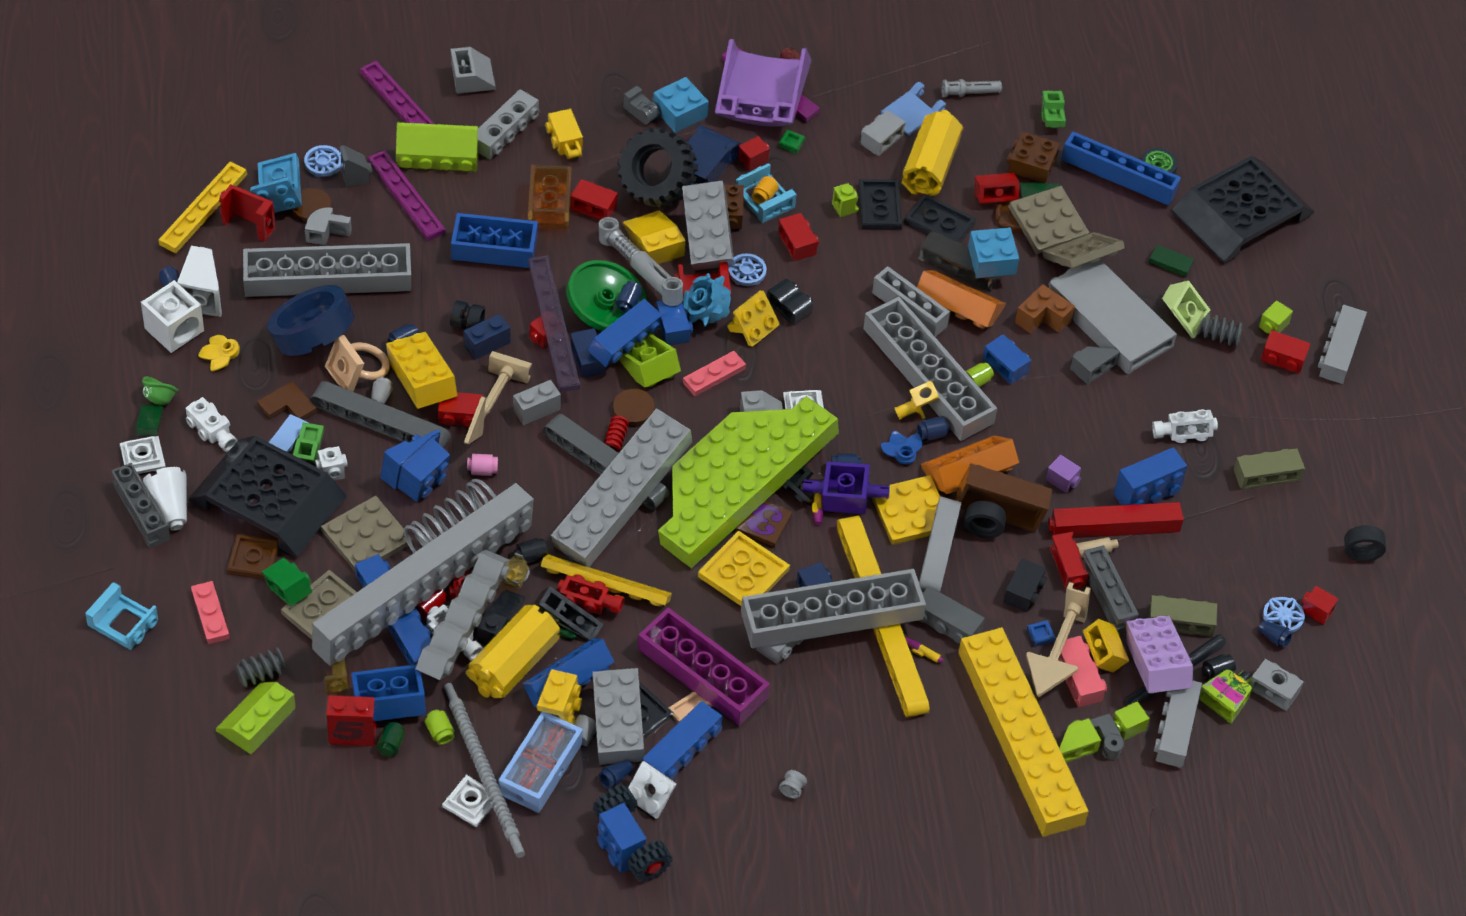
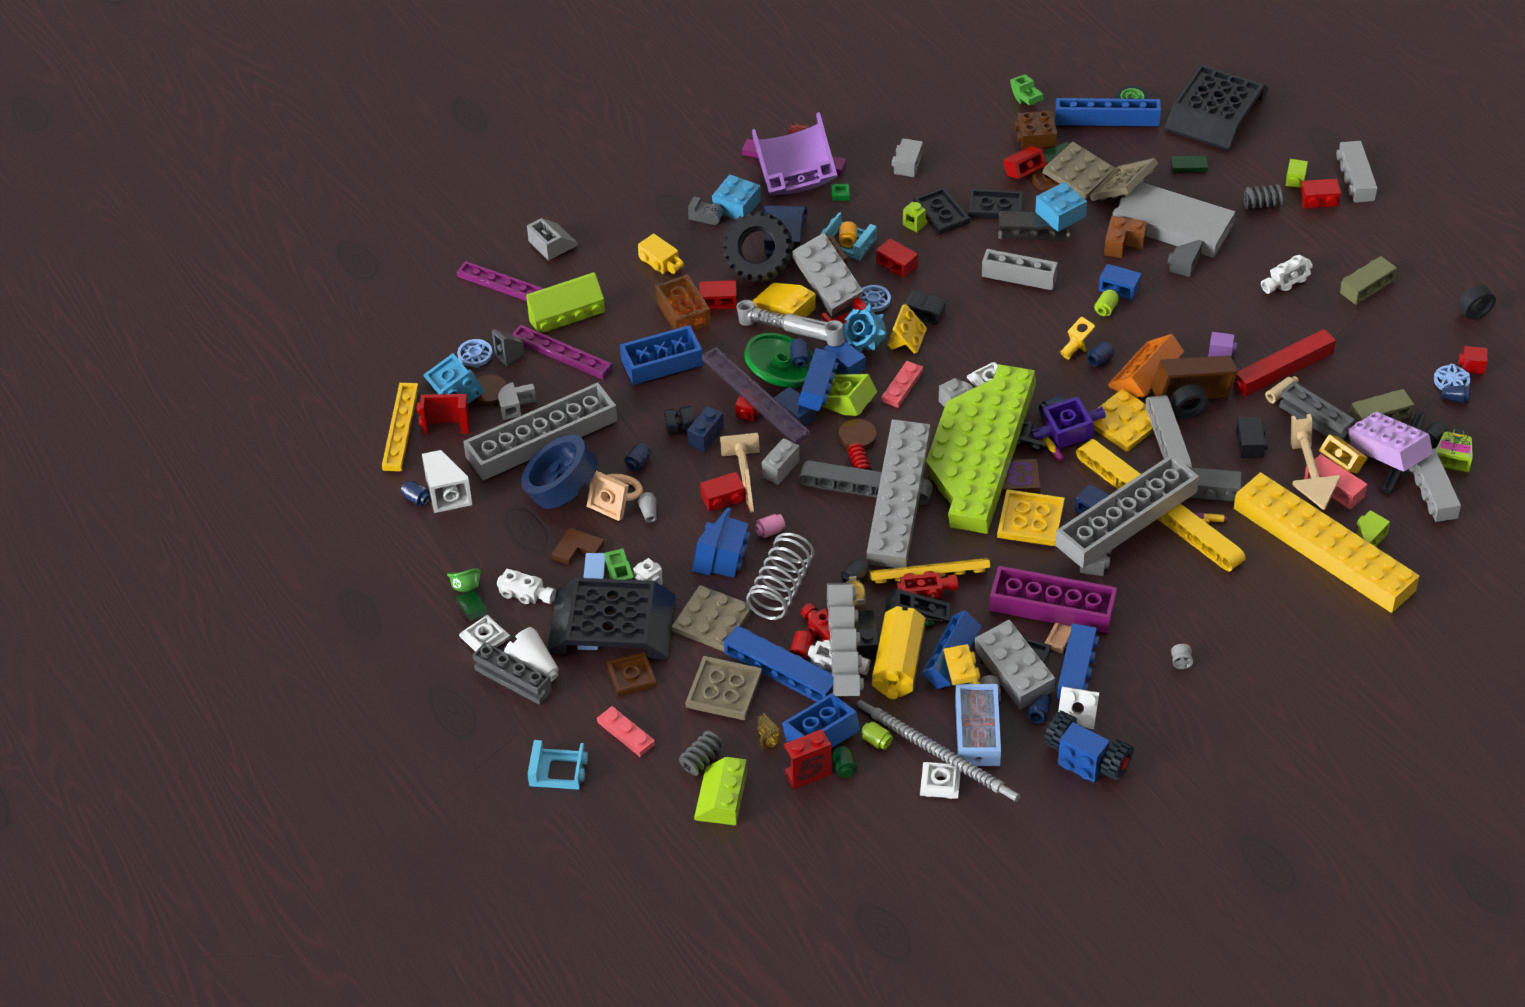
camera: 20 degrees left, 5 degrees down
white brick [141,280,204,353] -> none
yellow plate [198,335,240,371] -> none
green brick [262,558,313,606] -> none
dark grey beam [310,381,451,448] -> none
light grey piece [312,483,534,666] -> none
yellow brick [386,331,457,409] -> none
light grey brick [478,89,539,160] -> none
red brick [738,136,770,171] -> none
light grey brick [863,296,997,441] -> none
medium blue flag [881,82,946,136] -> none
blue plate [881,430,922,464] -> none
yellow brick [902,110,963,196] -> none
orange slope [917,270,1006,329] -> none
light grey pin [941,79,1002,97] -> none
blue tile [1026,620,1056,647] -> none
red window [1050,532,1089,590] -> none
dark grey leg [1090,714,1124,760] -> none
lime brick [1113,702,1150,741] -> none
blue brick [1114,447,1187,505] -> none
yellowish green slope [1162,281,1210,338] -> none
light grey brick [1249,659,1304,711] -> none

